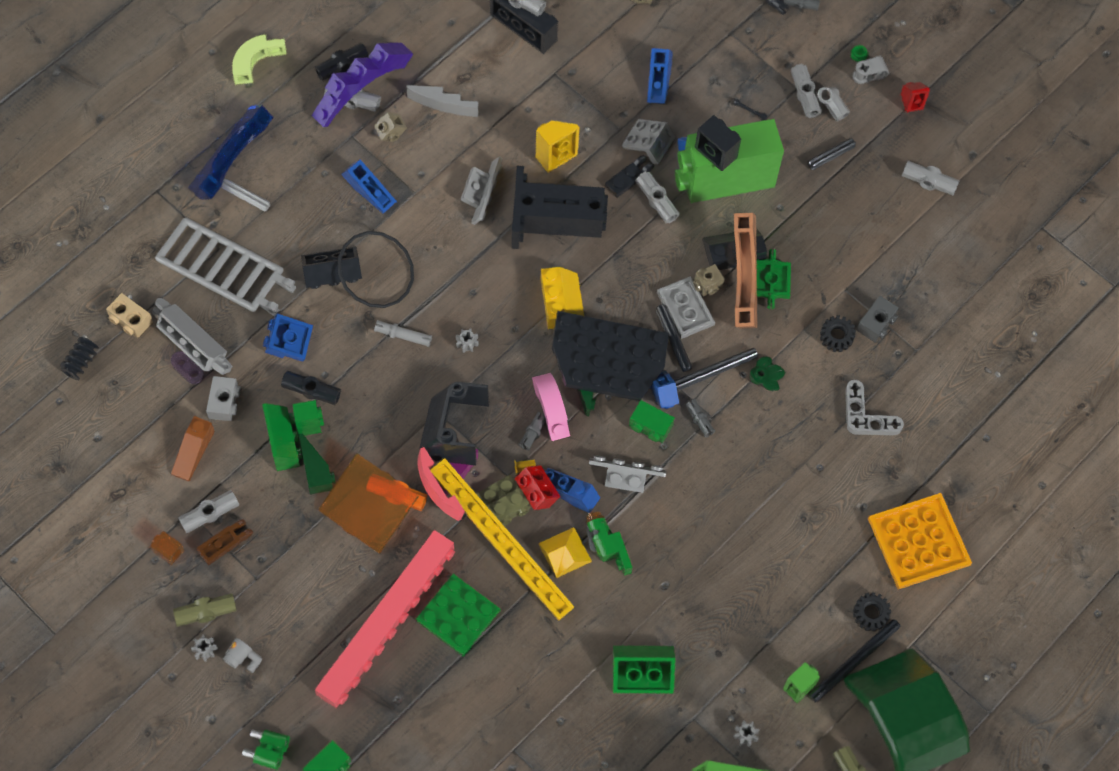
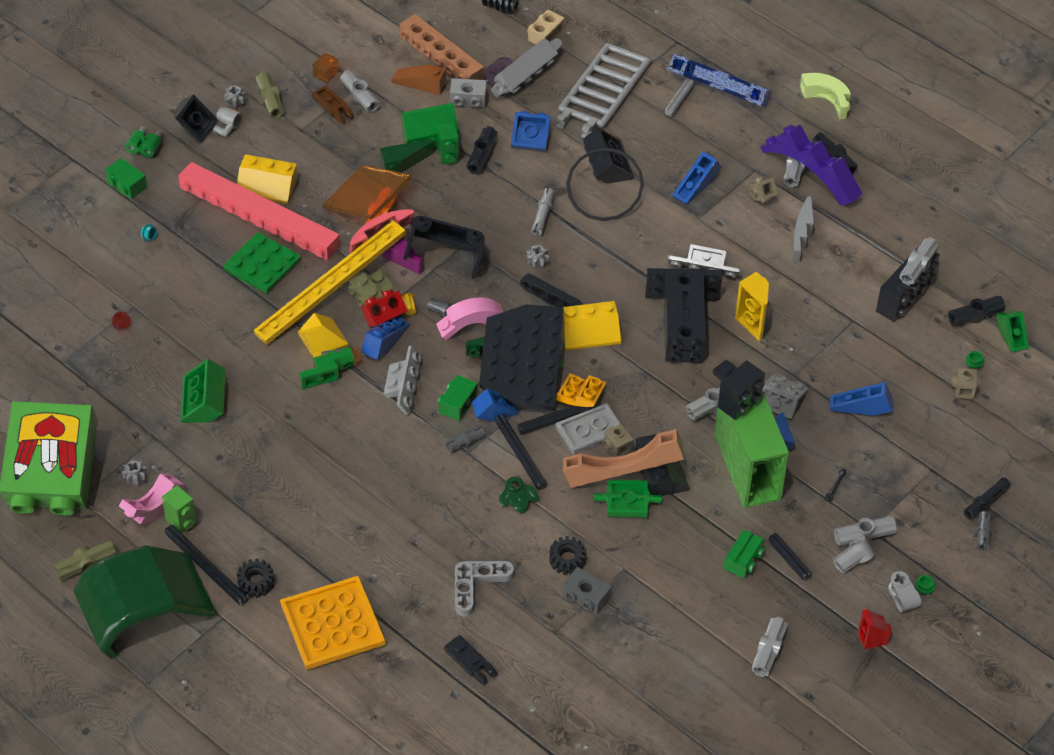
camera: 90 degrees right, 15 degrees down
none -> clear red plate [112,312,131,329]
none -> bright pink arch [119,474,185,524]
none -> teal plate [141,224,157,242]
none -> black slope [173,94,218,143]
none -> yellow slope [237,154,298,204]
none -> nougat brick [400,14,484,80]
none -> black hinge [444,635,497,684]
none -> black beam [520,273,584,307]
none -> light orange slope [555,373,607,407]
none -> green brick [723,530,766,579]

